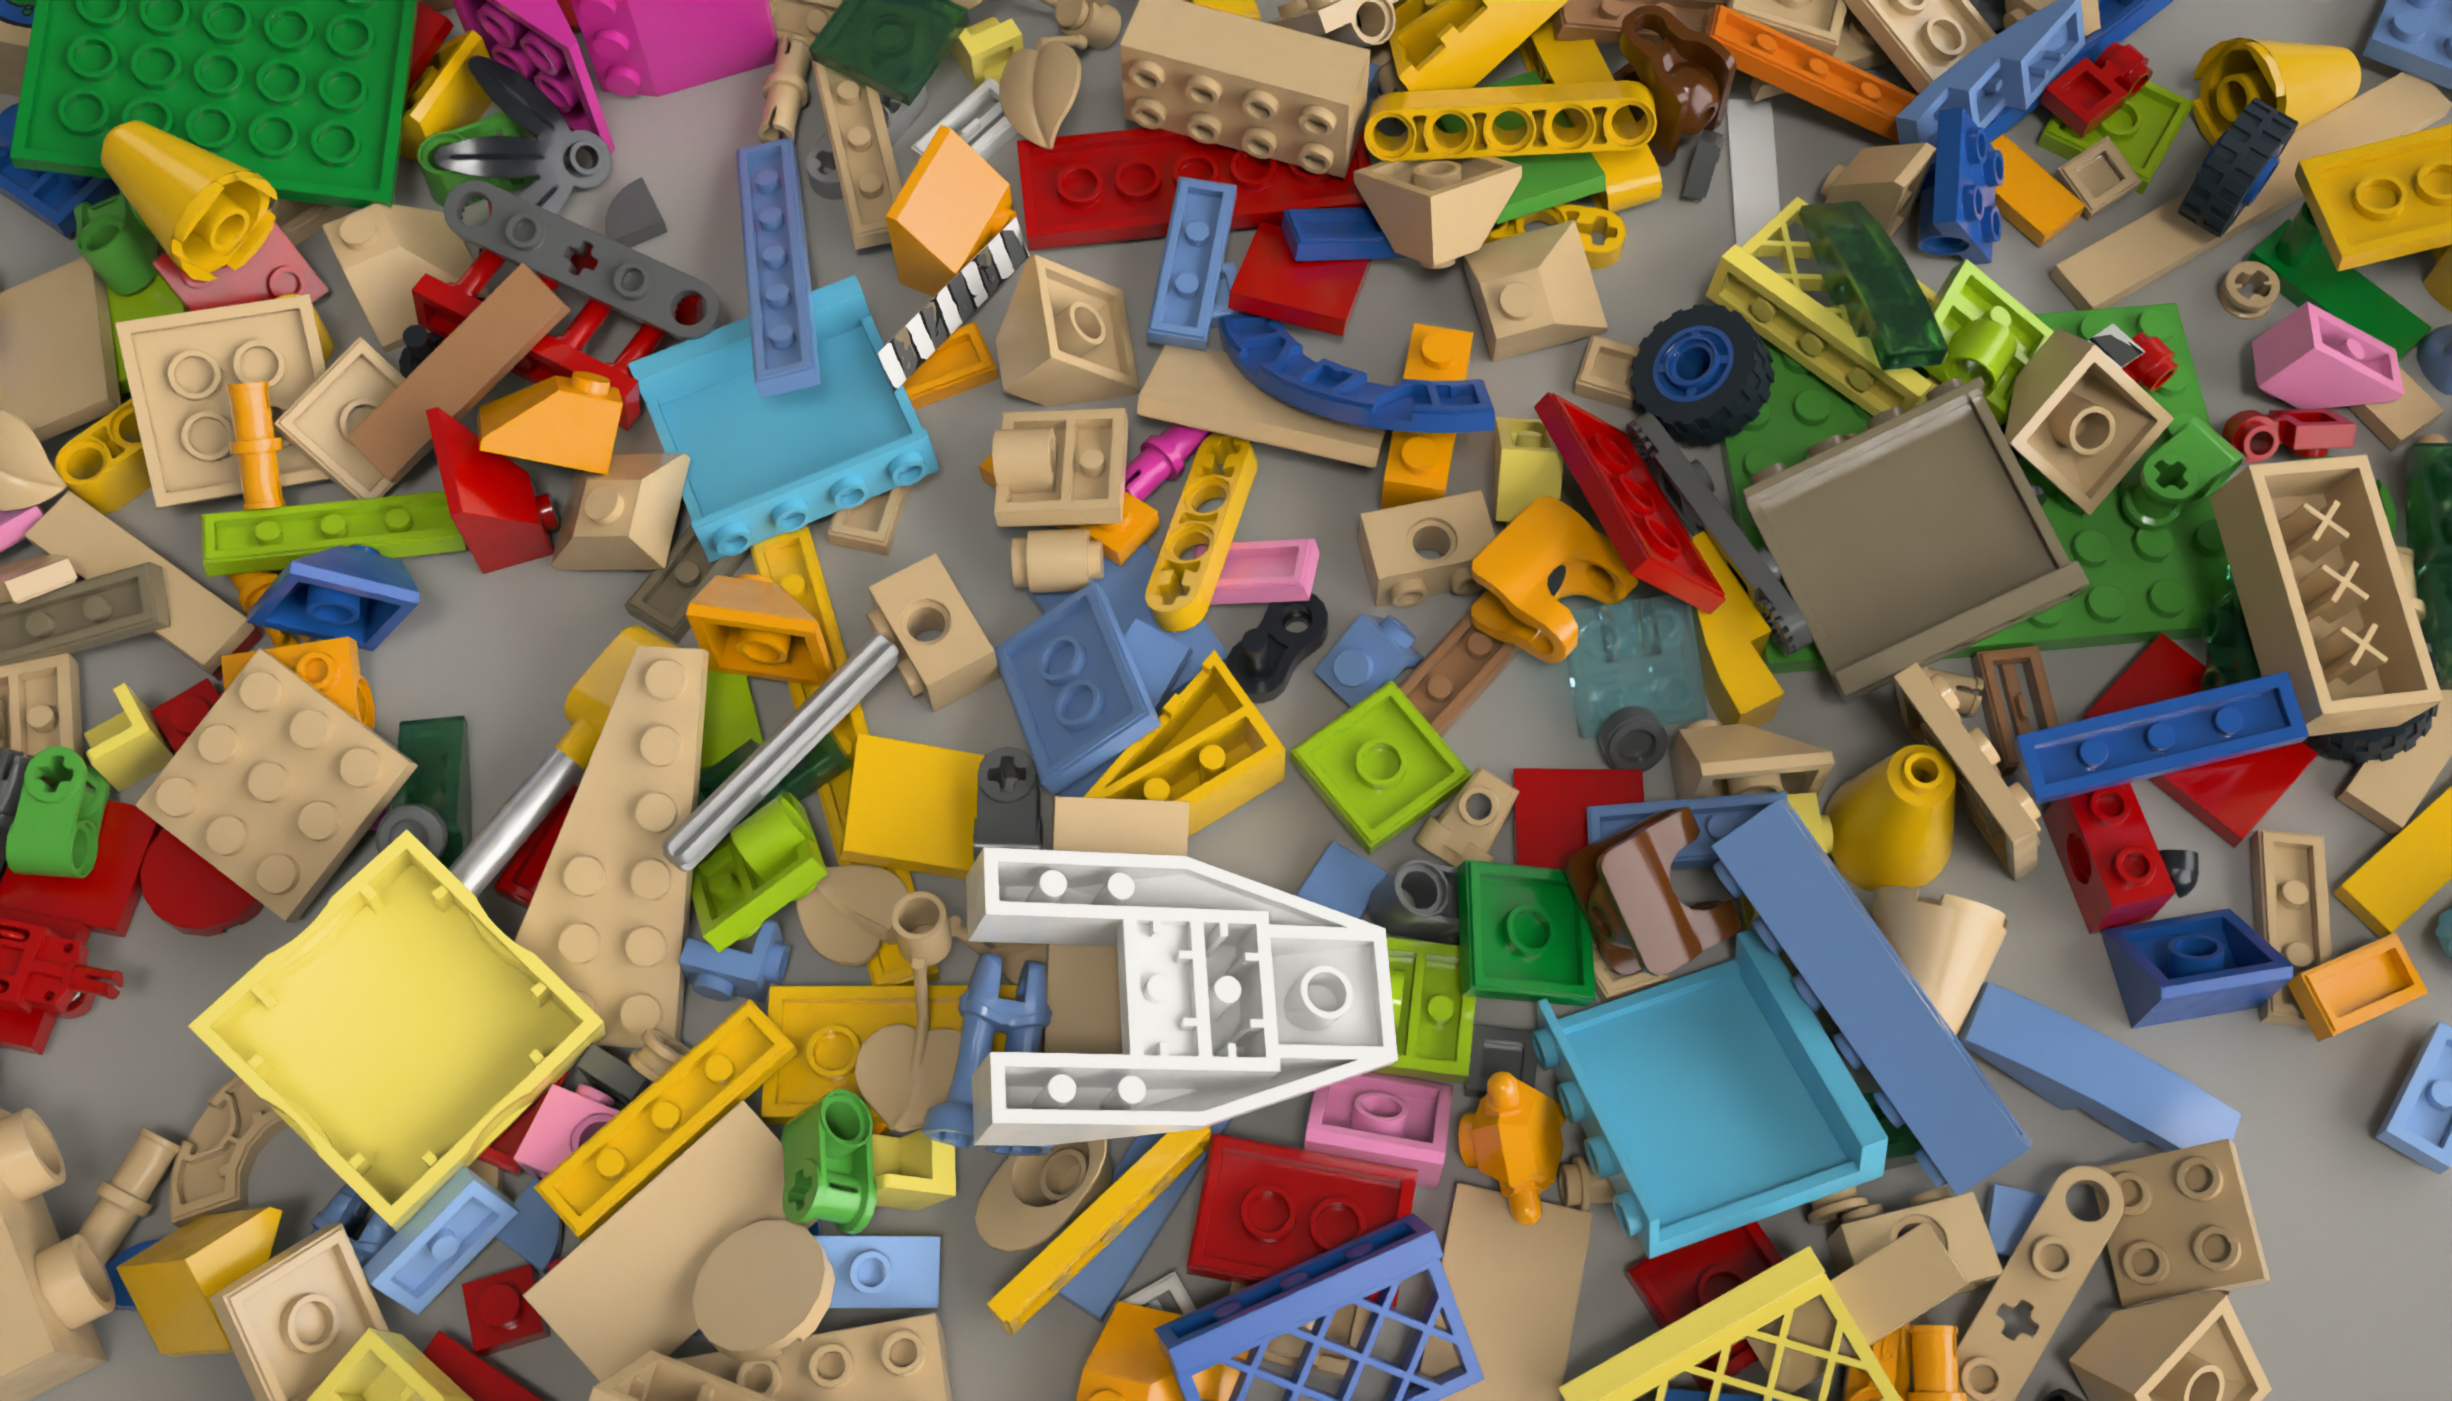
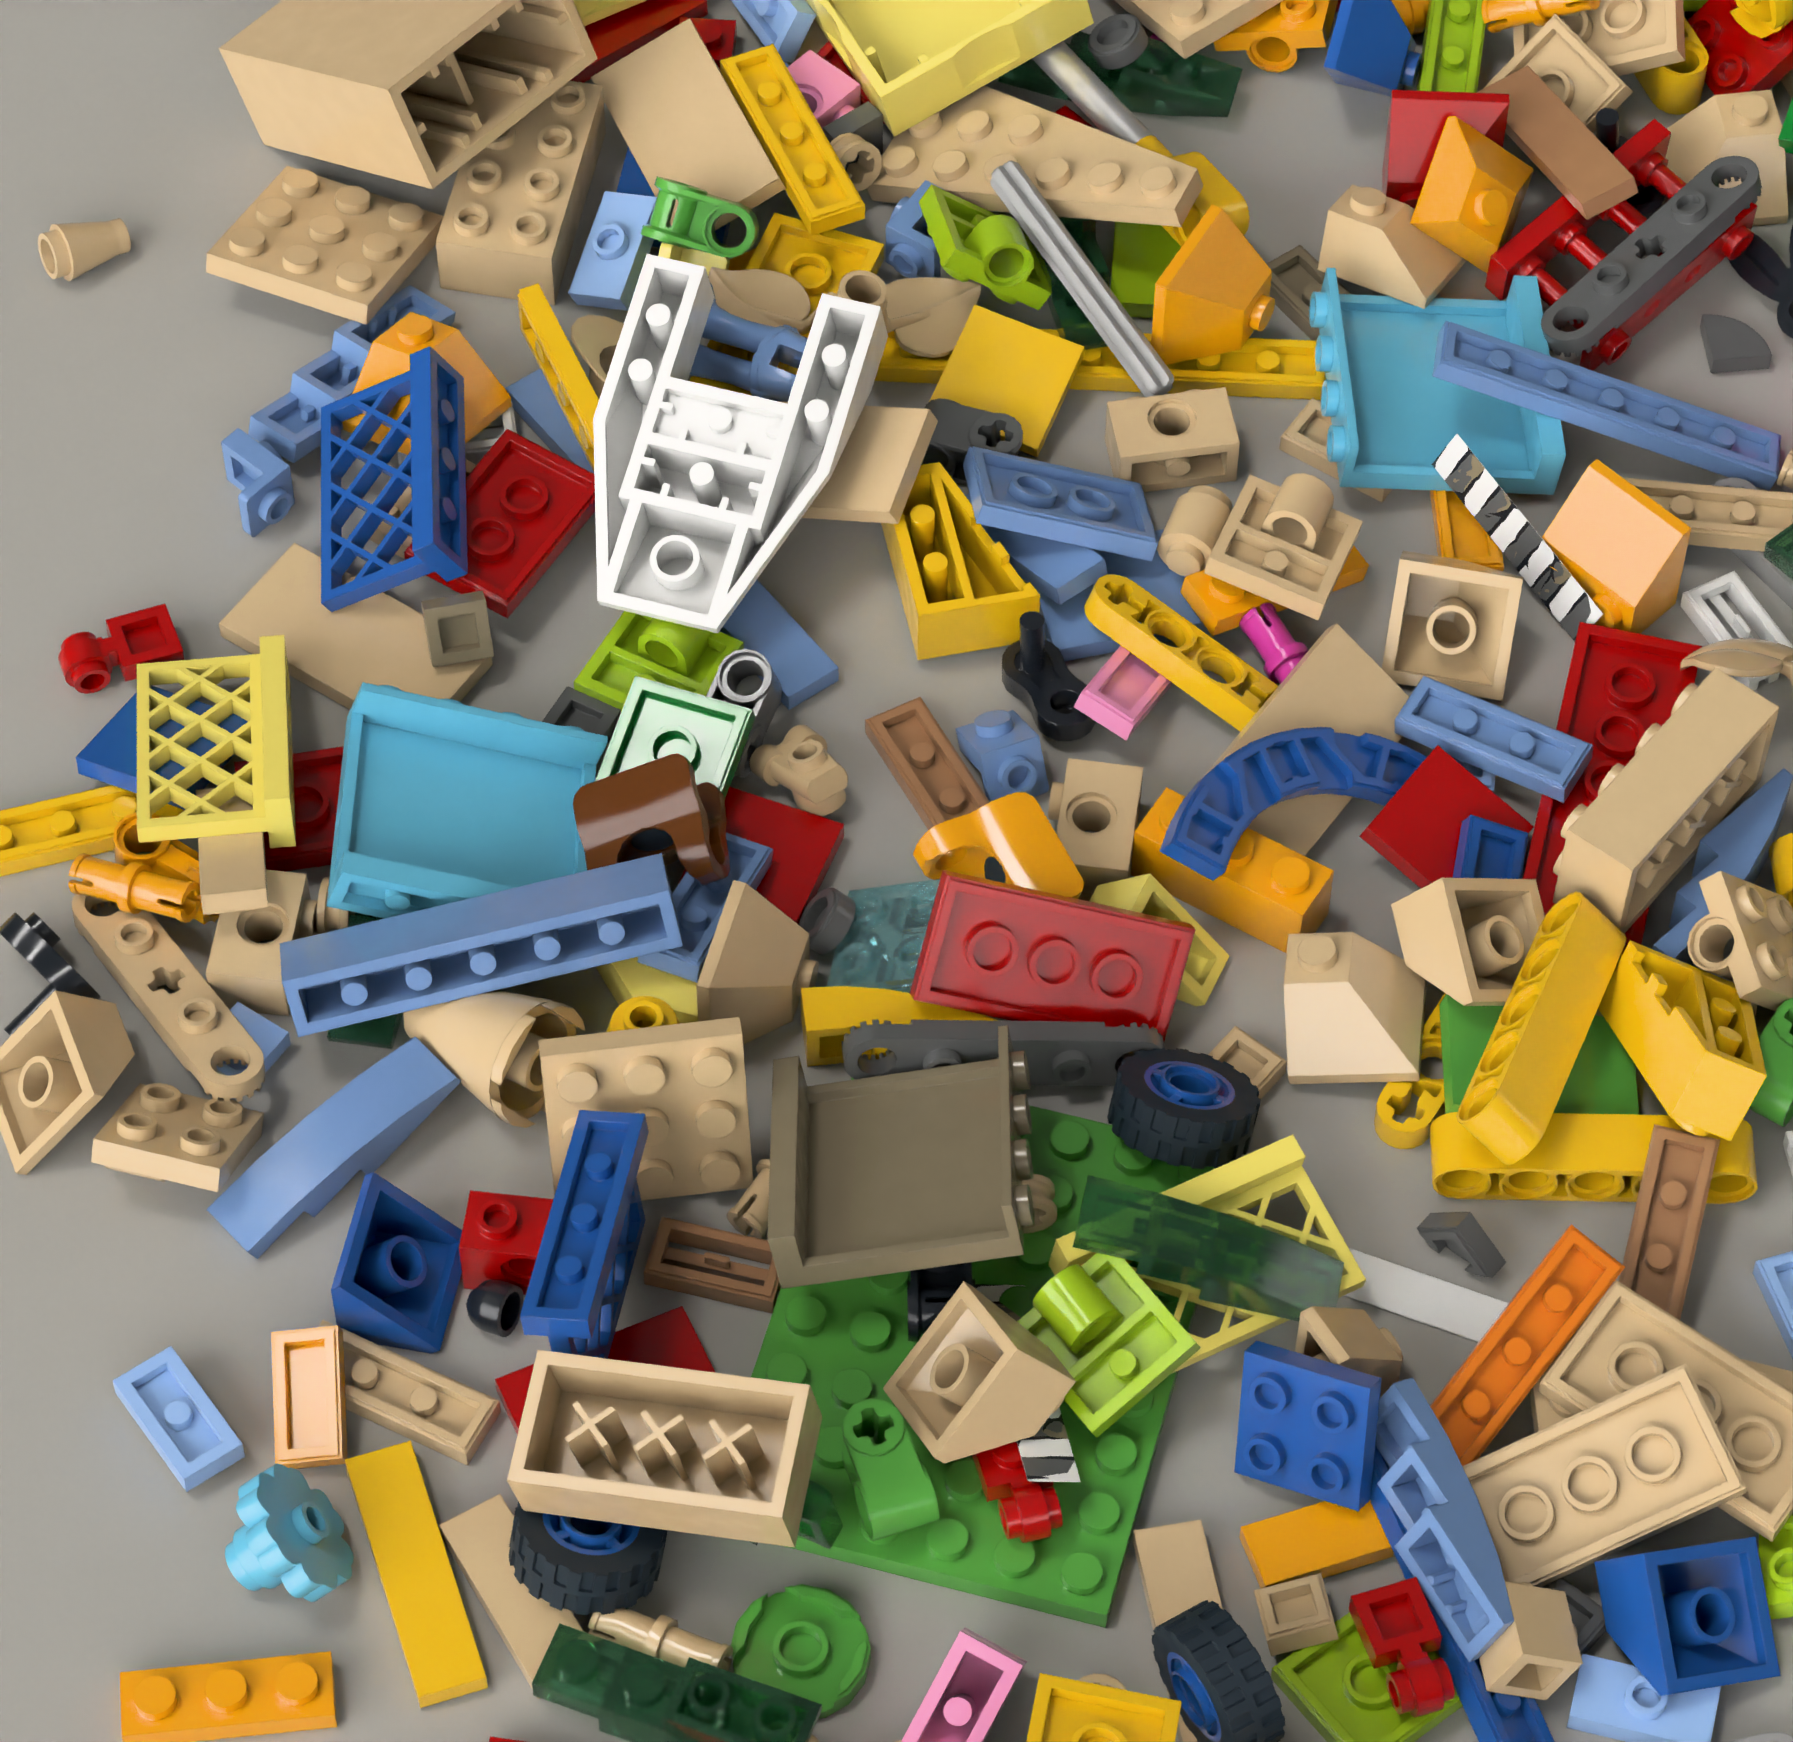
camera: 110 degrees right, 10 degrees down
tan tile [692,1219,835,1362] -> none
lime tile [1290,680,1472,856] -> none
bright pink slope [1304,1072,1453,1189] -> none
light orange rock [1458,1071,1567,1226] -> none
reddish brown piece [1612,5,1737,166] -> none
red plate [2222,408,2356,464] -> none
none -> dark tan tile [421,590,494,667]

